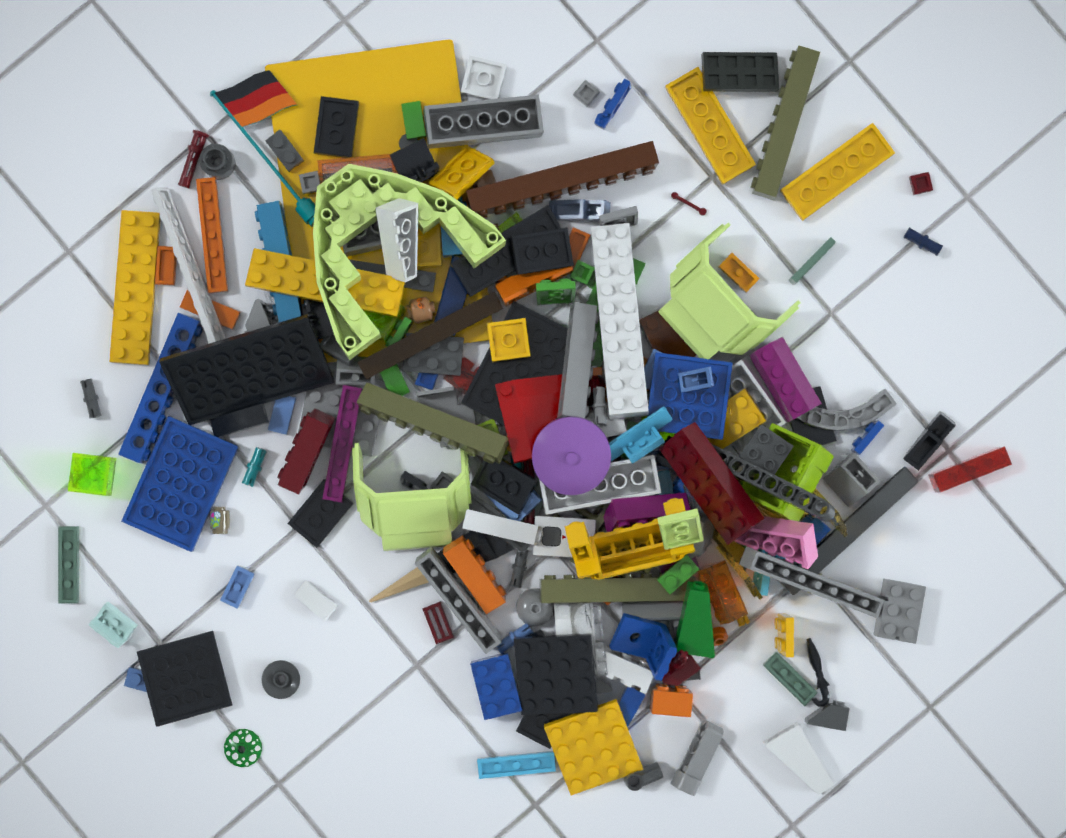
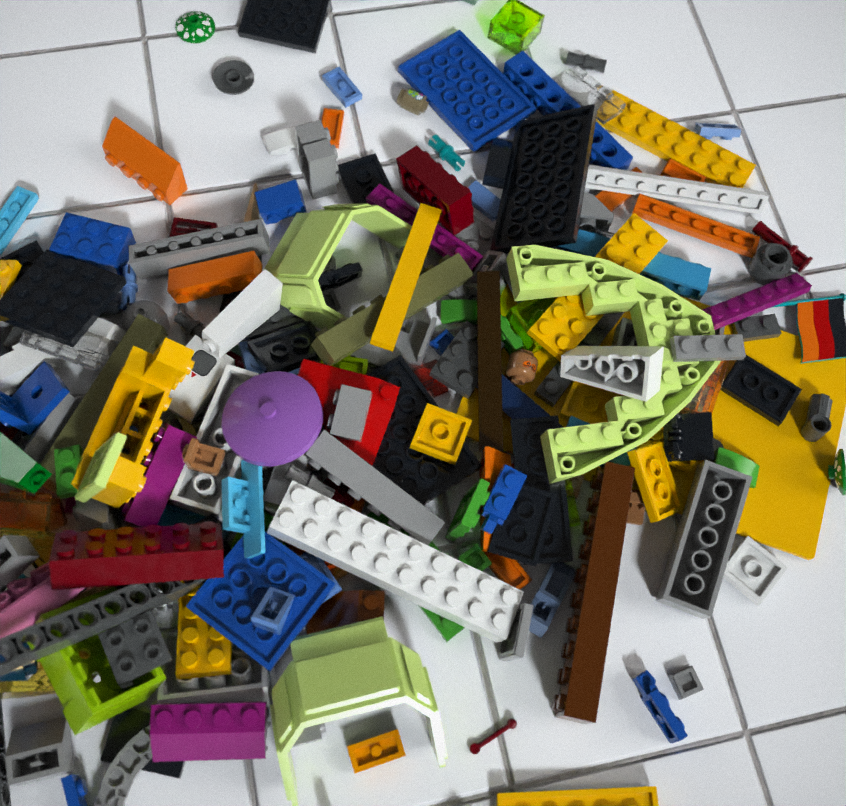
camera: 110 degrees right, 20 degrees down
none -> orange slope [102,117,188,205]
none -> medium nougat bracket [182,438,226,476]
none -> blue brick [255,179,307,225]
none -> light grey piece [295,120,339,200]
none -> orange tile [322,108,344,148]
none -> light grey brick [327,385,372,442]
none -> yellow tile [370,203,442,352]
none -> blue hinge [480,464,527,534]
none -> clear windscreen [552,65,626,124]
none -> light grey plate [670,334,746,362]
none -> medium blue plate [694,123,741,140]
none -> magenta plate [703,273,812,330]
none -> dark grey piece [801,393,833,442]
none -> green dish [828,449,846,496]

